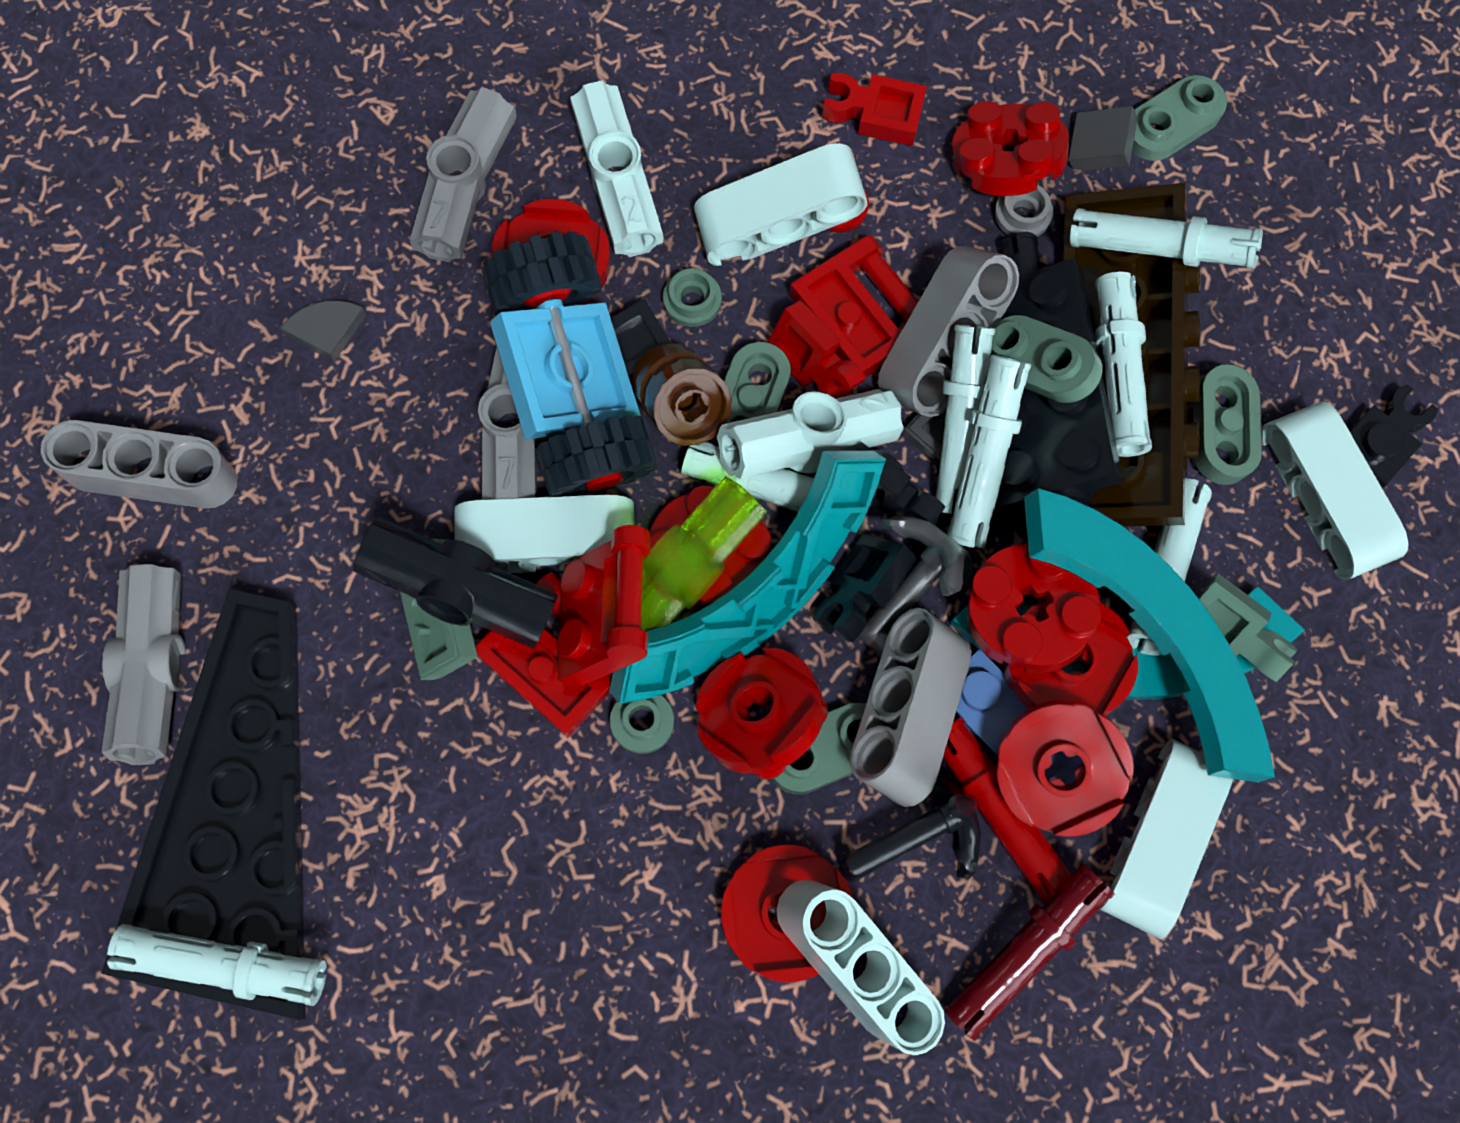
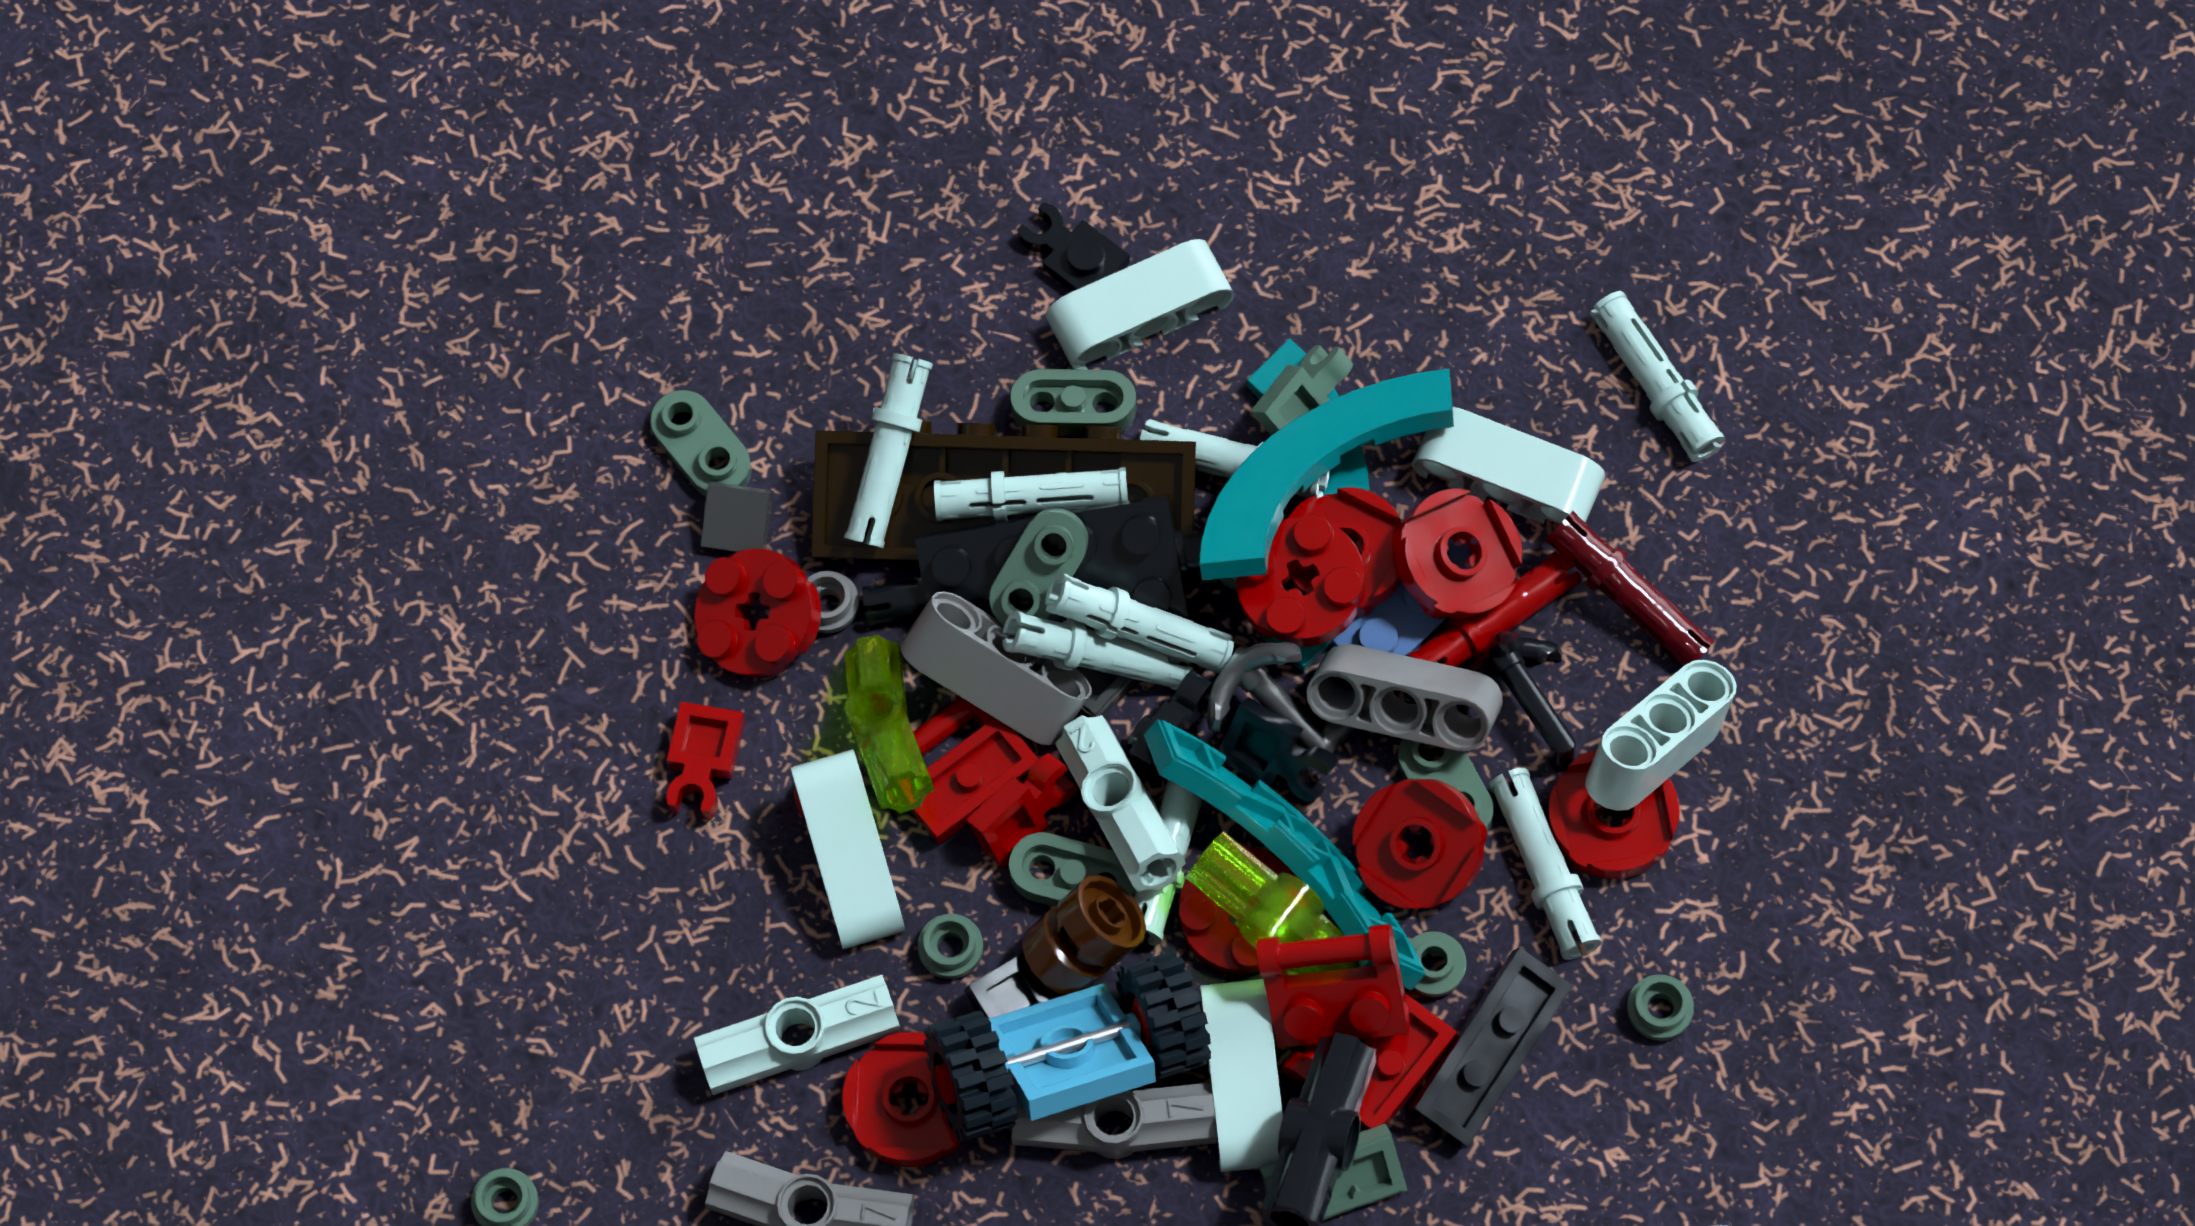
camera: 85 degrees left, 5 degrees down
none -> clear neon green piece [844,634,934,814]
none -> black plate [1408,947,1573,1150]
none -> light aqua pin [1489,768,1602,960]
none -> light aqua pin [1590,291,1725,462]
none -> sand green plate [1627,974,1694,1041]

